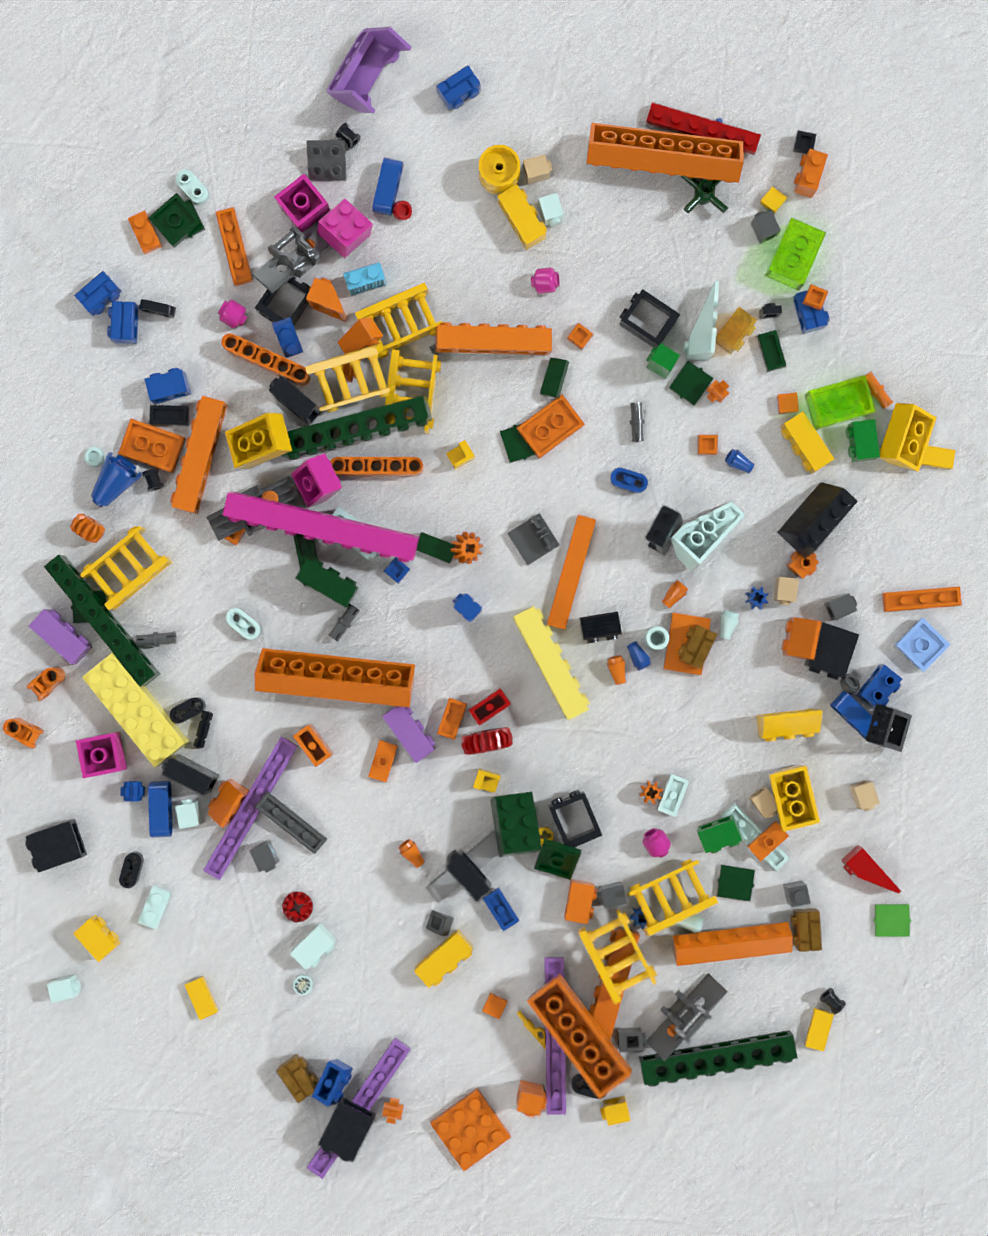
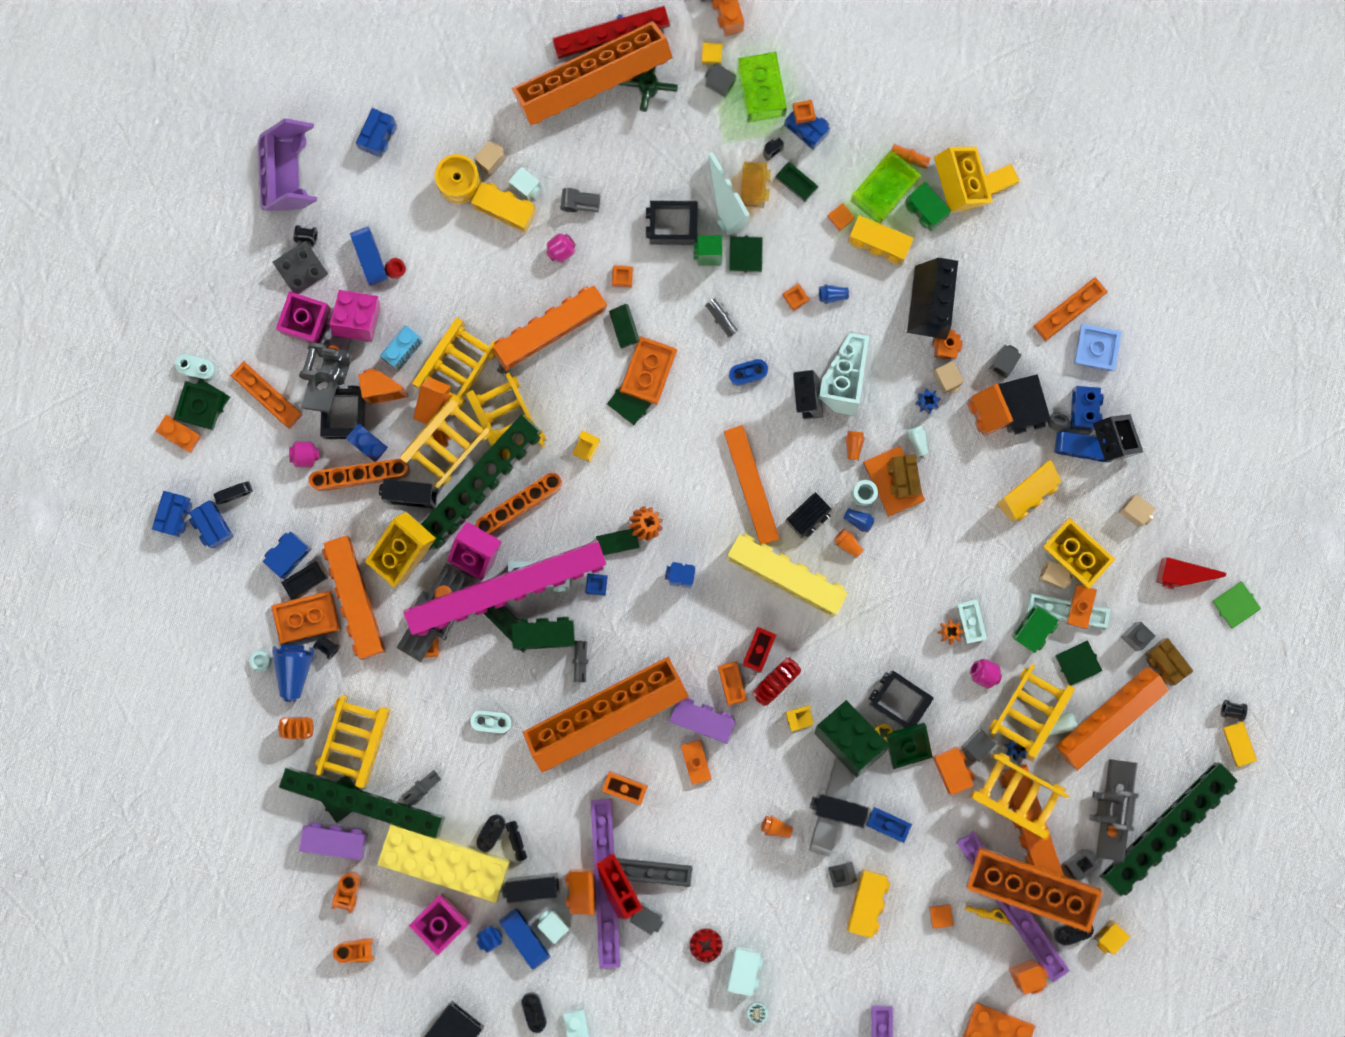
camera: 30 degrees left, 5 degrees down
dark grey hinge [507,513,560,565] -> none
orange gear [706,380,730,403] -> none
none -> dark grey piece [560,188,600,212]
none -> red slope [596,853,643,919]

